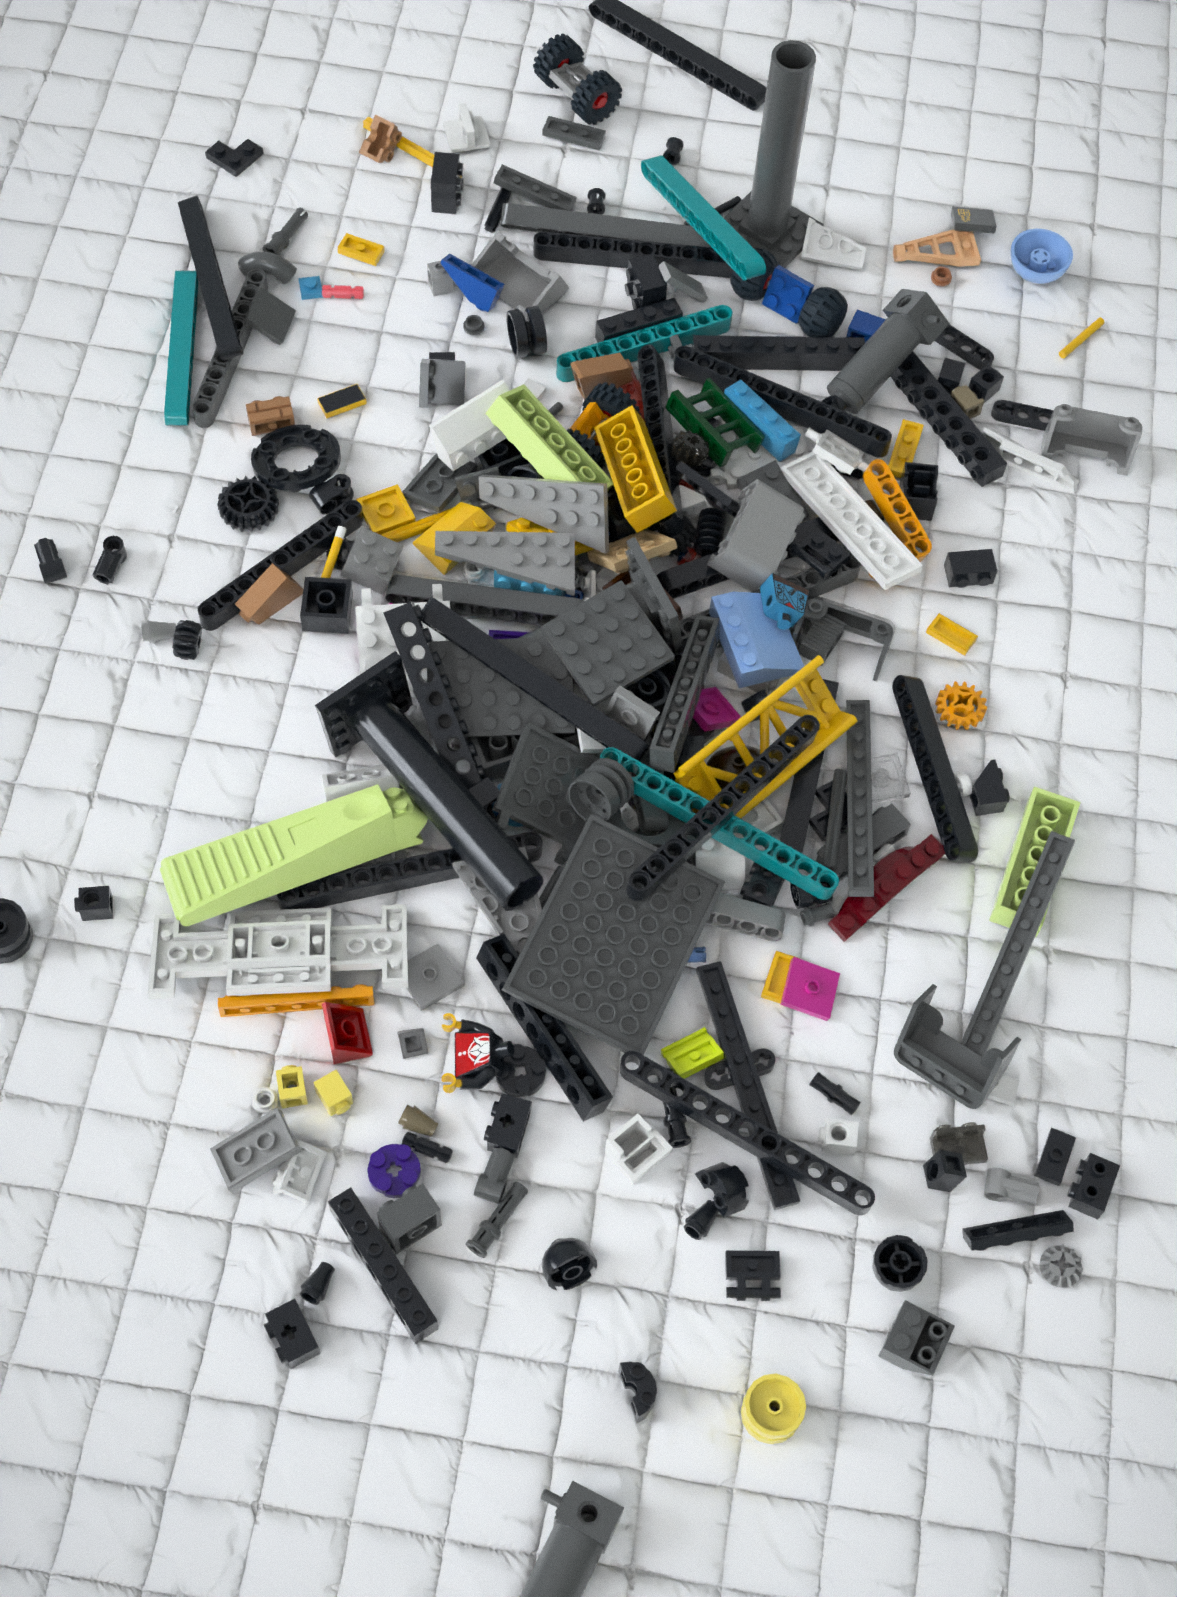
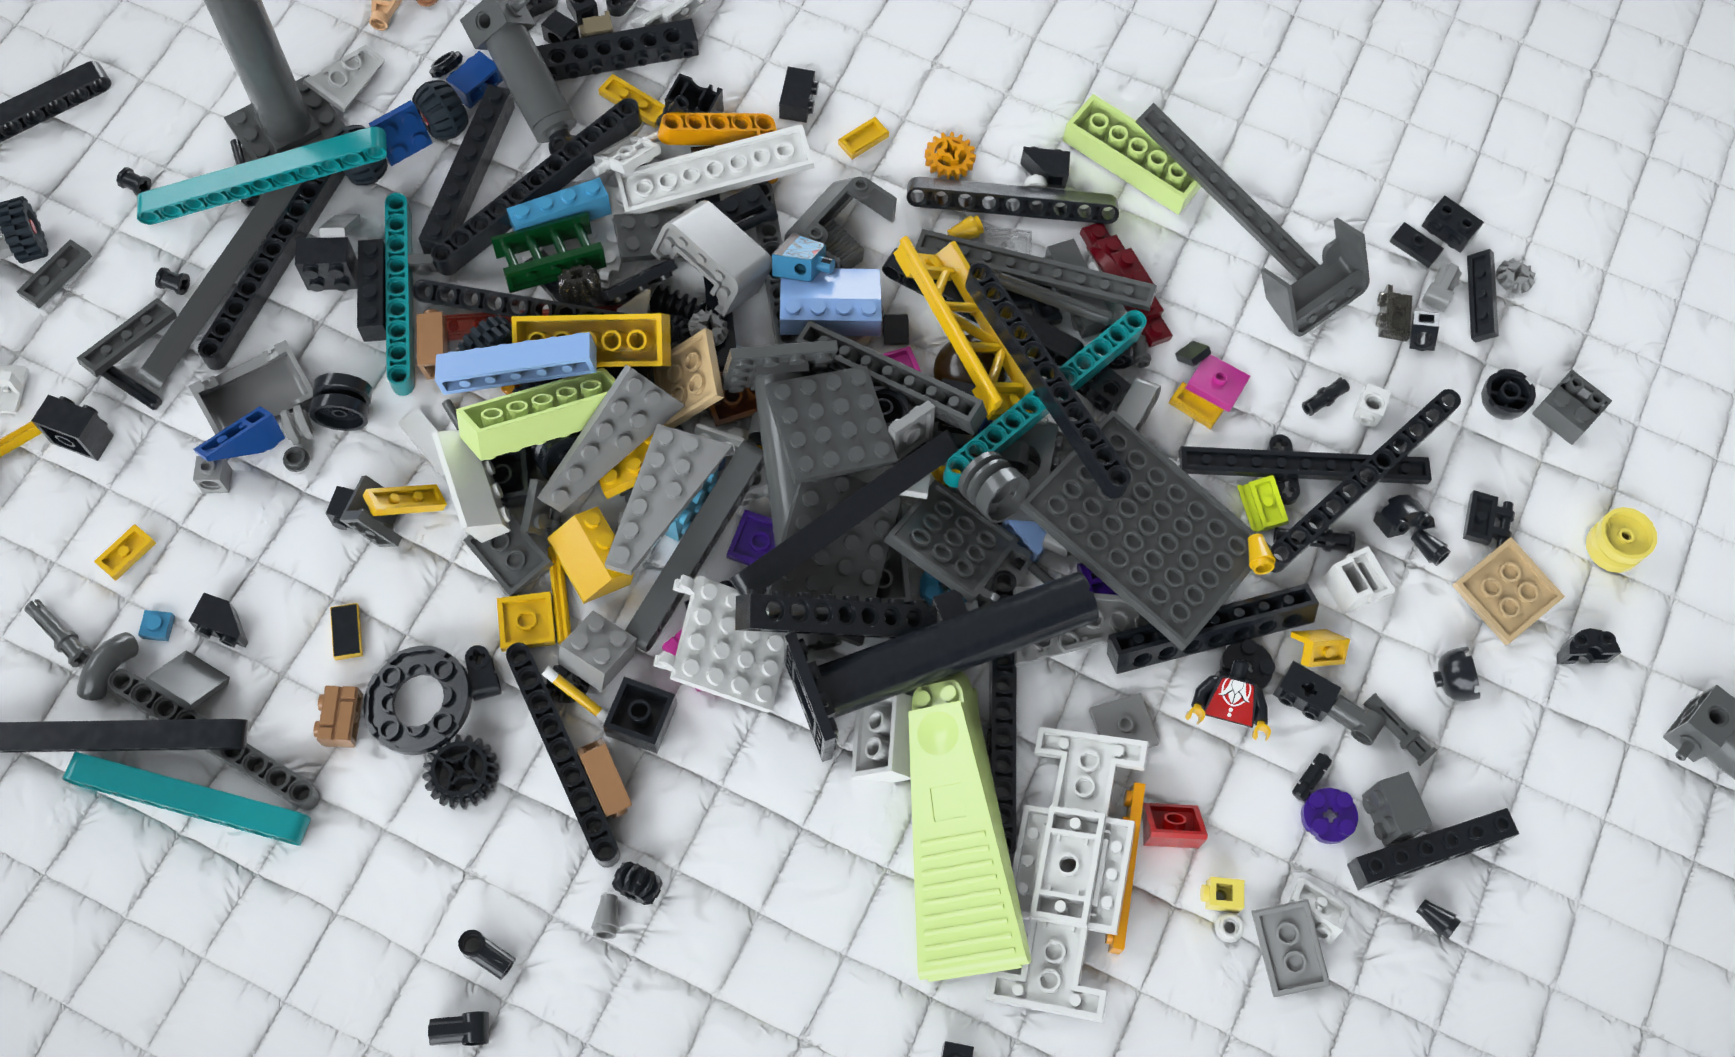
camera: 75 degrees left, 5 degrees up
black brick [263,1298,321,1369] -> none
light yellow brick [313,1070,353,1117] -> none
coral axle [322,285,364,299] -> none
flat silver slope [397,1028,428,1059] -> none
dark tan cone [398,1104,439,1137] -> none
none -> black slope [188,592,248,648]
none -> light grey wheel [280,404,314,445]
none -> yellow plate [363,484,447,516]
none -> black gear [429,51,463,78]
none -> light blue brick [435,332,597,395]
none -> black pin [656,95,689,127]
none -> light grey gear [688,309,729,346]
none -> yellow cone [947,215,984,240]
none -> black tile [1175,341,1211,367]
none -> yellow cone [1248,533,1276,574]
none -> yellow panel [1290,629,1350,667]
none -> tan plate [1452,537,1565,646]

